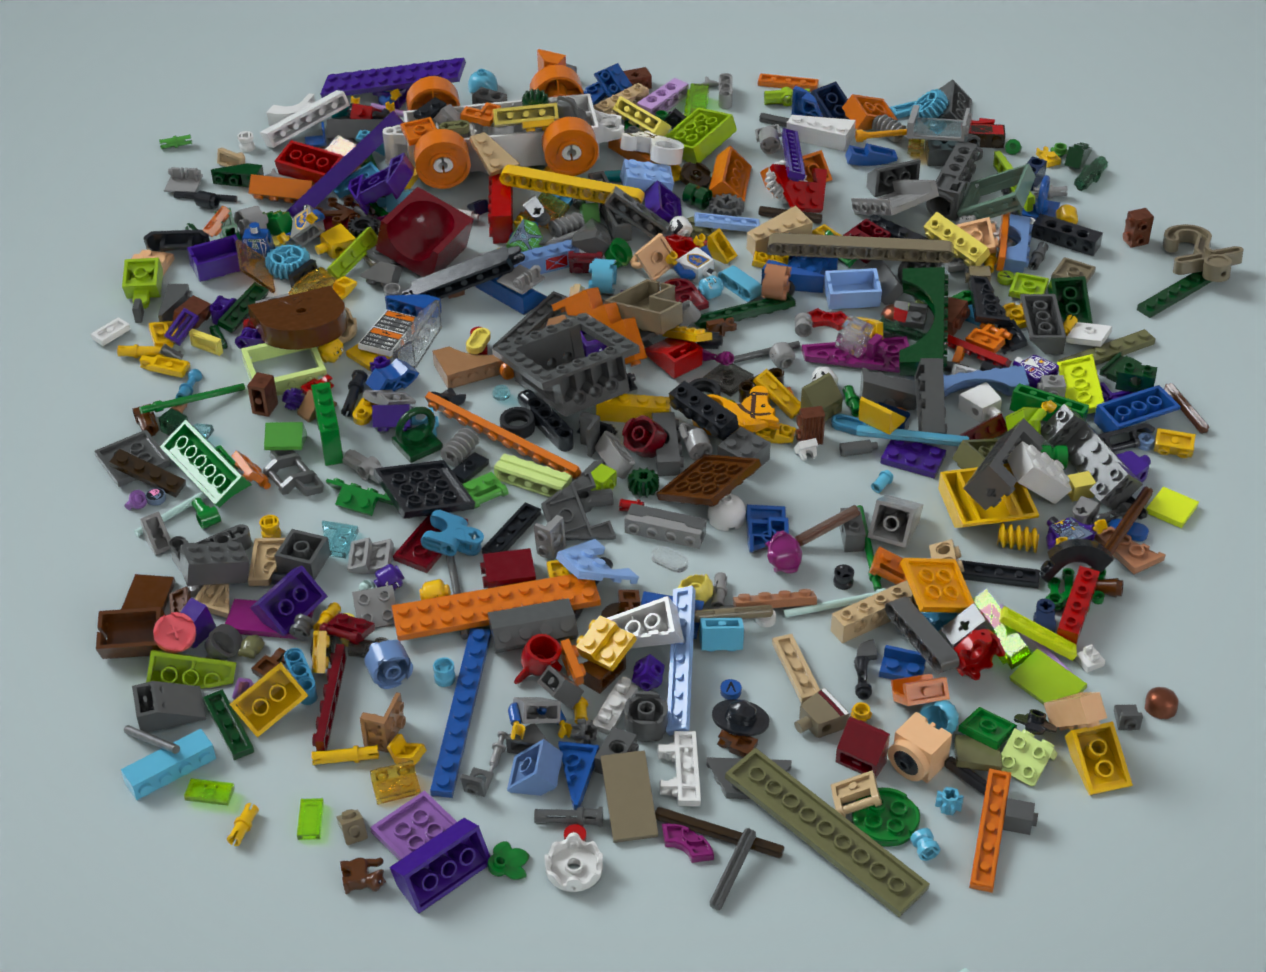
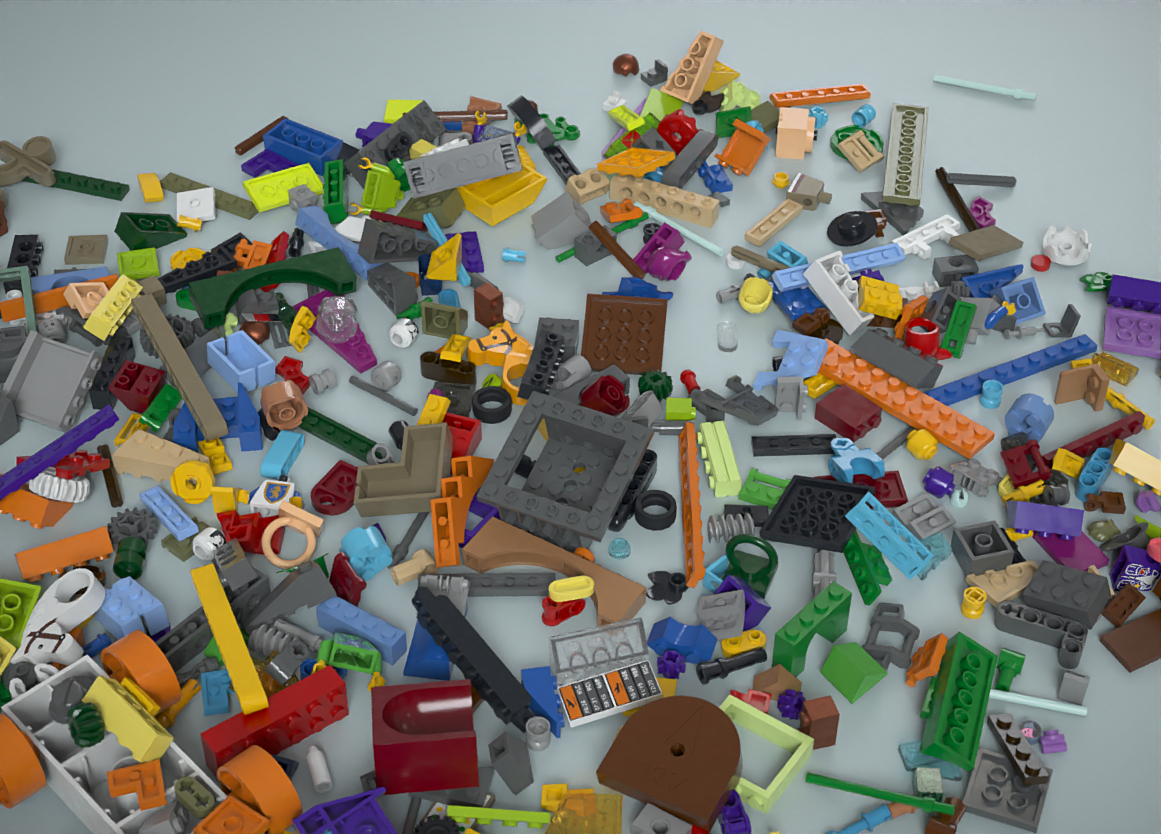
camera: 125 degrees left, 0 degrees up
tan wing [469,132,520,176] -> none
dark grey pin [534,806,603,827] -> none
light grey piece [624,503,707,549] -> none
dark grey brick [625,691,668,741] -> none
dark purple slope [644,180,682,229] -> none
medium azure head [697,275,724,300] -> none
reddish brown plate [706,317,737,336] -> none
blue tile [720,679,742,700] -> none
nougat plate [733,589,817,608] -> none
dark red slope [835,716,890,778] -> none
black piece [854,656,872,700] -> none
dark grey brick [1003,798,1038,835] -> none
dark purple torso [1013,355,1059,389] -> none
dark grey slope [1020,294,1066,355] -> none
dark blue piece [1033,598,1056,633] -> none
red brick [1057,566,1100,645] -> none
dark green plate [1099,352,1142,383] -> none
dark green brick [1115,361,1158,393] -> none
yellow bracket [1153,428,1196,458] -> none
none -> yellow slope [137,173,164,203]
none -> yellow plate [170,460,215,504]
none -> black plate [384,132,412,162]
none -> magenta slope [633,222,685,274]
none -> medium azure fence [845,492,933,580]
none -> green plate [941,300,977,359]

